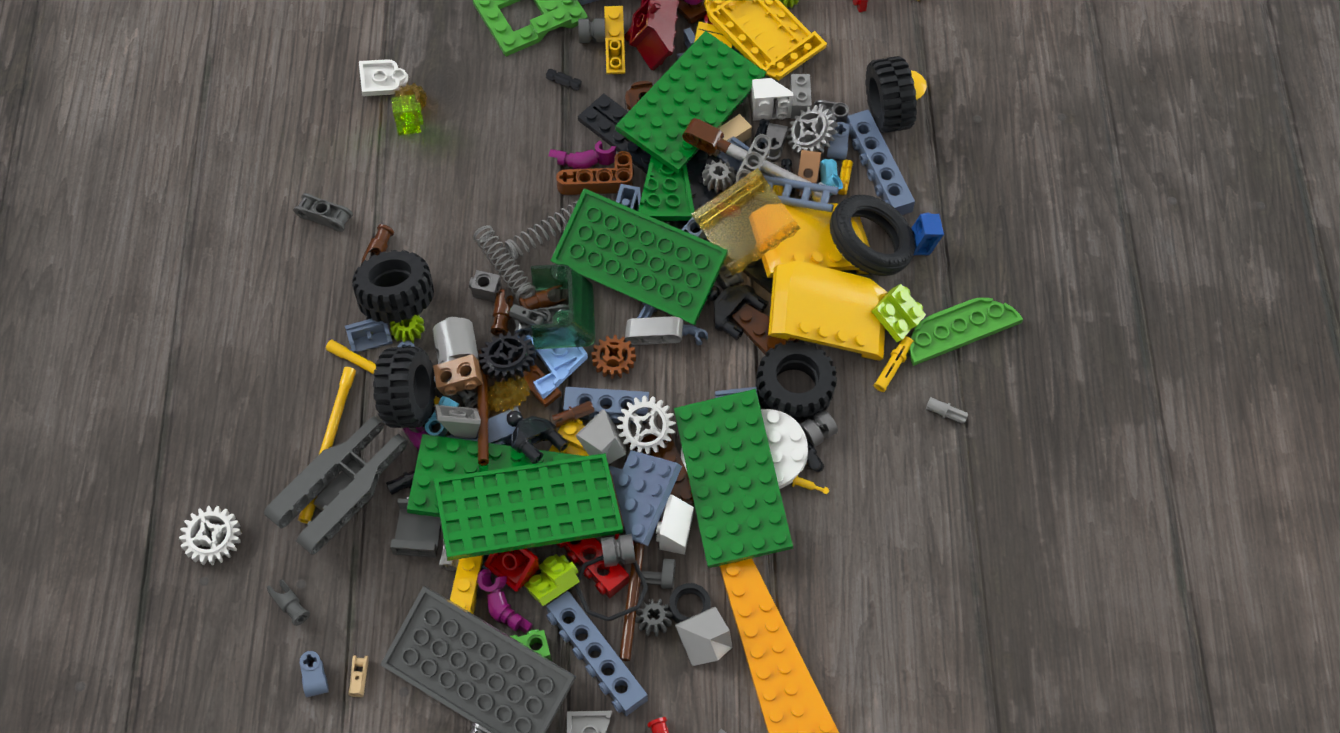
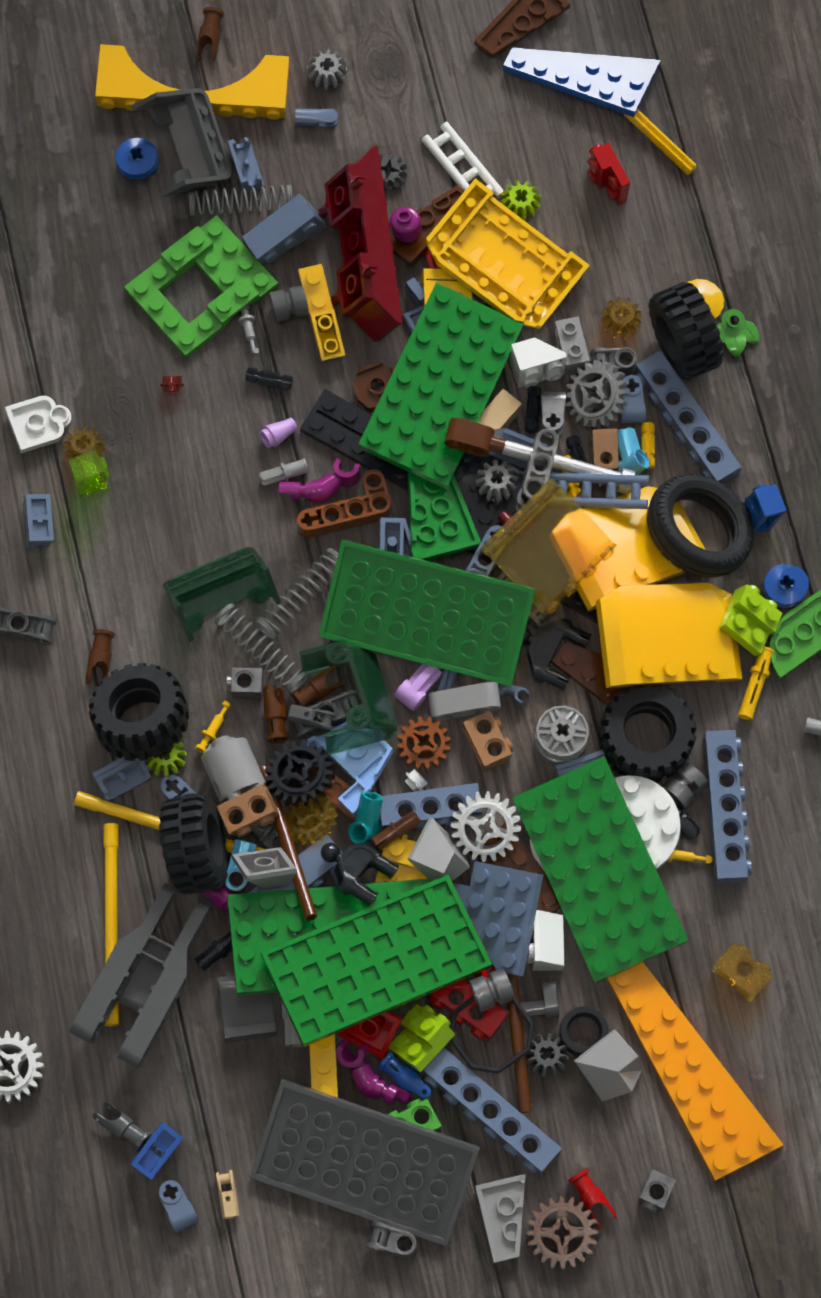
camera: 15 degrees left, 10 degrees up
none -> sand blue hinge [22,494,54,550]
none -> blue brick [130,1122,183,1180]
none -> clear red plate [160,376,184,392]
none -> clear green windscreen [163,547,281,642]
none -> yellow piece [195,700,231,753]
none -> light grey piece [239,305,259,355]
none -> light grey axle [259,458,309,486]
none -> lavender cone [260,418,297,448]
none -> teal piece [348,791,383,844]
none -> blue piece [377,1051,432,1099]
none -> lavender piece [394,663,442,712]
none -> white plate [405,769,428,792]
none -> medium nougat brick [462,710,514,772]
none -> light grey wheel [534,705,589,766]
none -> clear yellow gear [601,297,642,339]
none -> sand blue brick [703,730,752,884]
none -> clear yellow brick [712,942,773,1003]
none -> bright green plate [717,309,759,357]
none -> blue piece [763,564,809,608]

